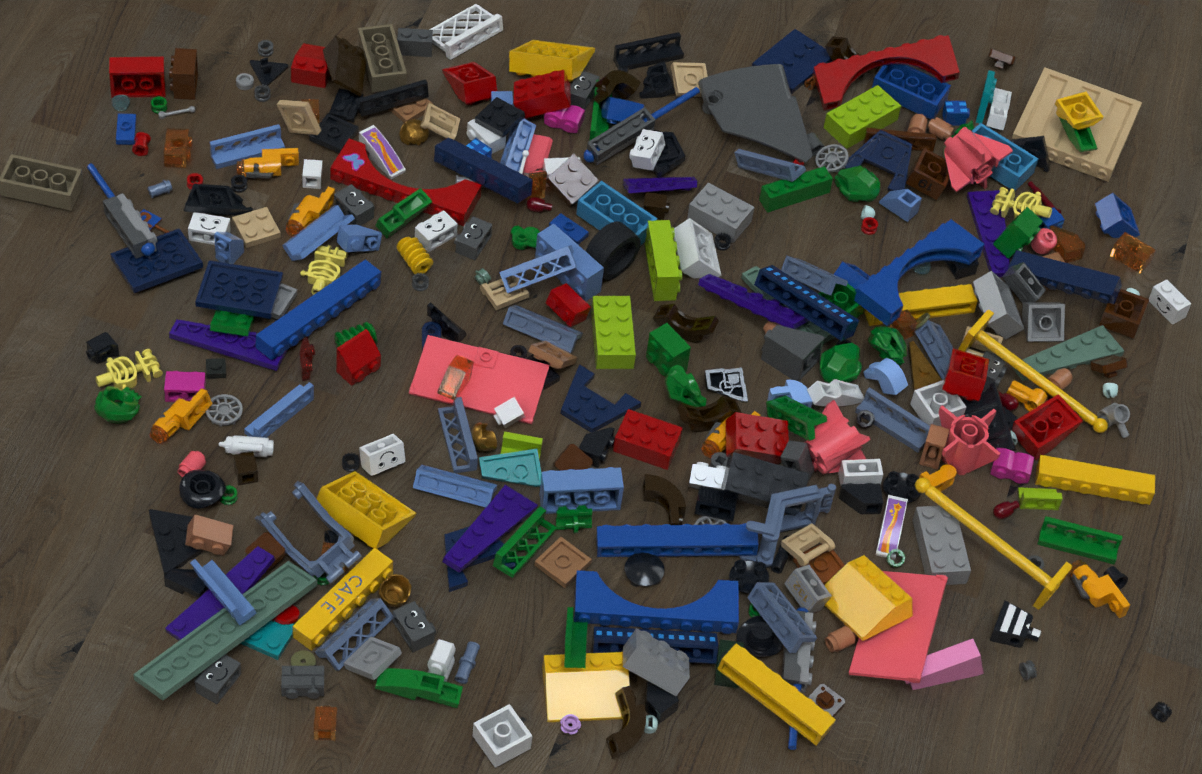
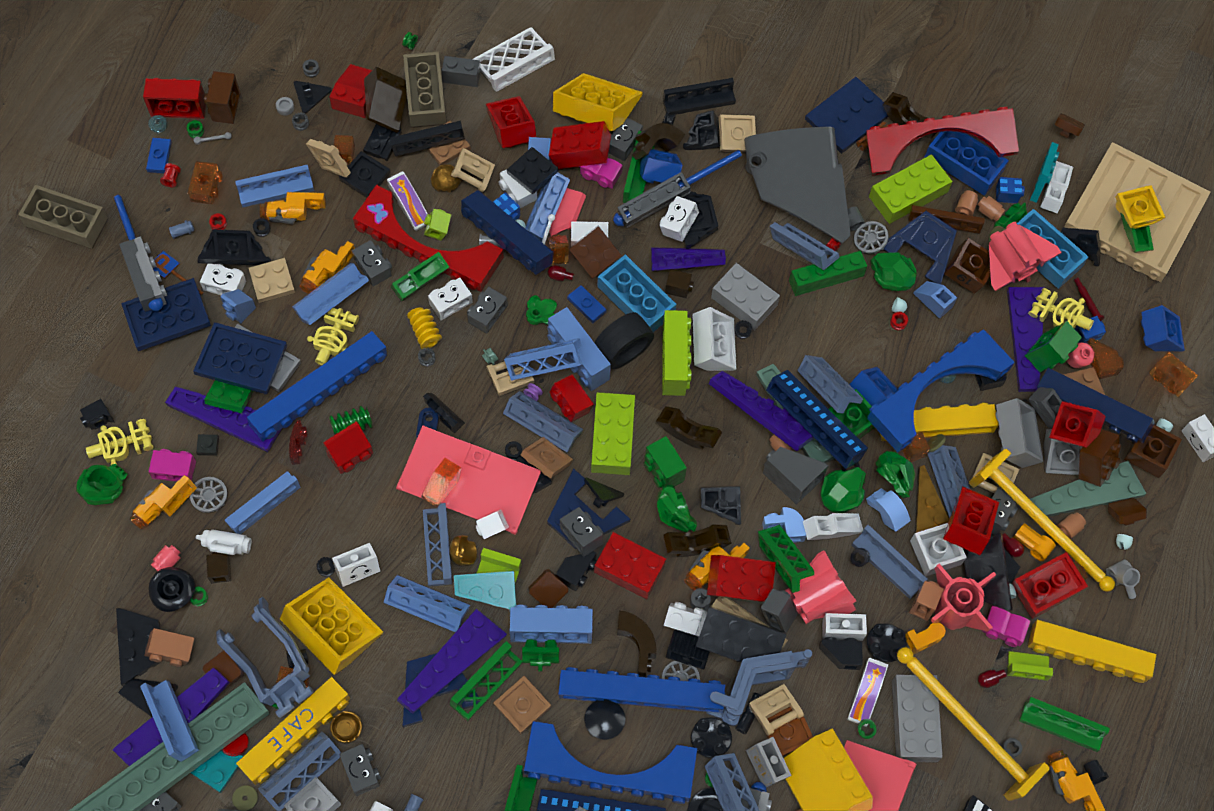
camera: 10 degrees right, 15 degrees up
white brick [302,159,323,189] -> none
medium blue slope [337,225,382,252] -> none
none -> green bush [402,32,418,50]
none -> lime brick [424,209,451,241]
none -> medium lavender bush [523,383,543,401]
none -> dark grey brick [560,507,604,557]
none -> black piece [584,477,624,508]
none -> red slope [1049,401,1106,448]
none -> reddish brown brick [1079,429,1121,487]

